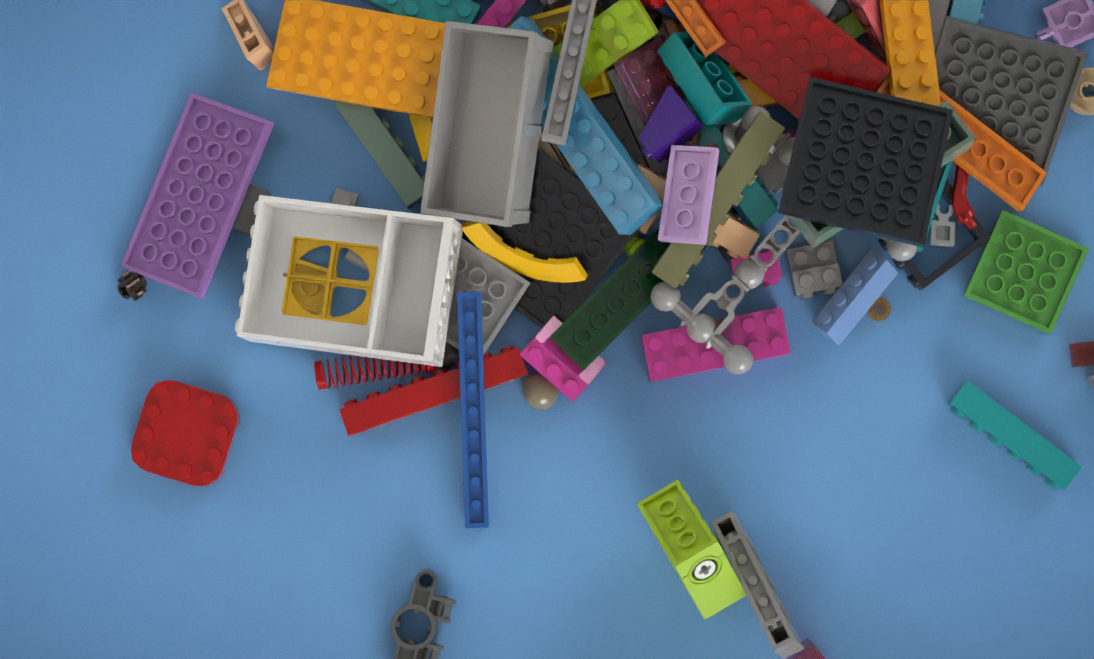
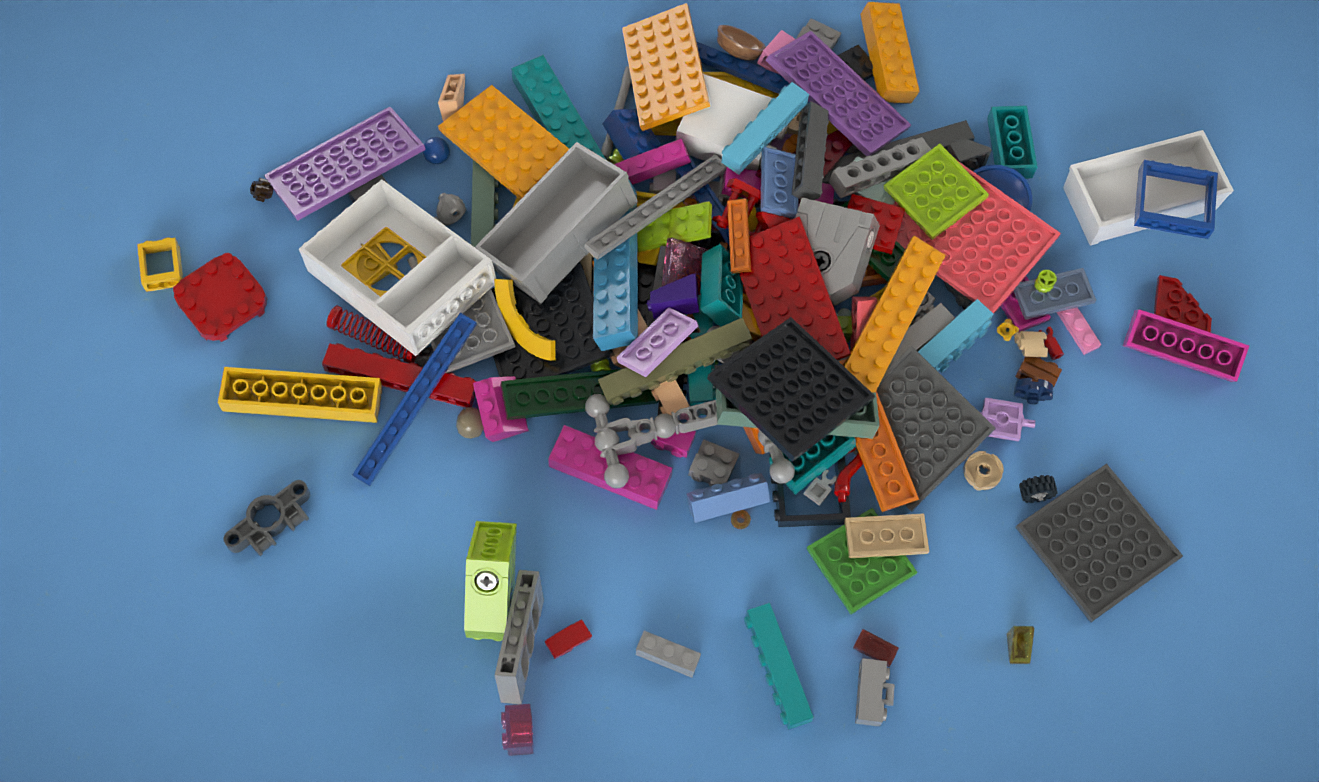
camera: 25 degrees right, 20 degrees down
none -> yellow window [137,237,183,292]
none -> yellow brick [218,367,382,423]
none -> blue hair [422,137,450,164]
none -> light grey helmet [436,193,466,225]
none -> red slope [545,619,592,659]
none -> light grey brick [636,631,701,678]
none -> tan plate [845,514,929,558]

